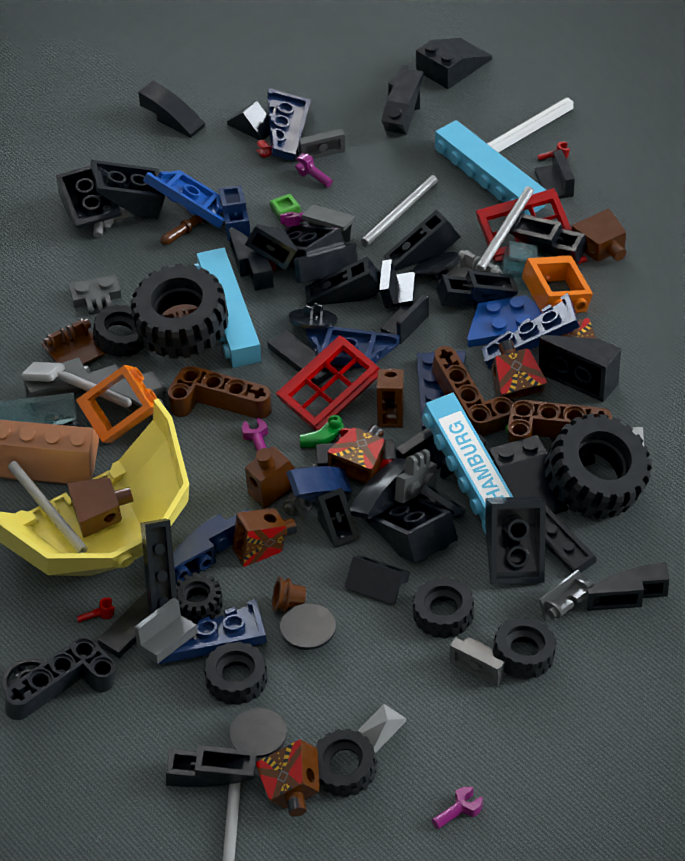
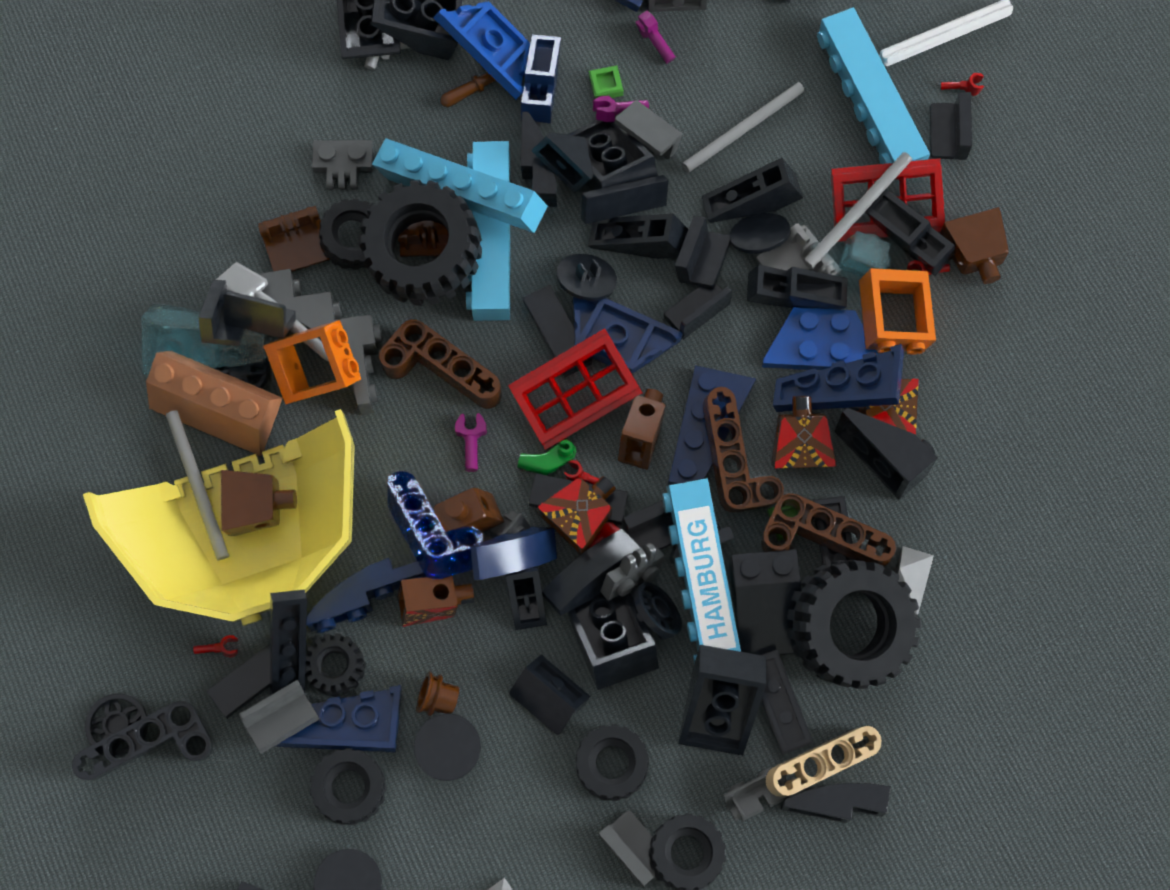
camera: 15 degrees right, 25 degrees up
none -> black panel [198,280,245,346]
none -> black panel [223,291,296,339]
none -> medium azure brick [372,138,548,233]
none -> clear blue beam [387,471,483,579]
none -> tan beam [766,726,882,797]

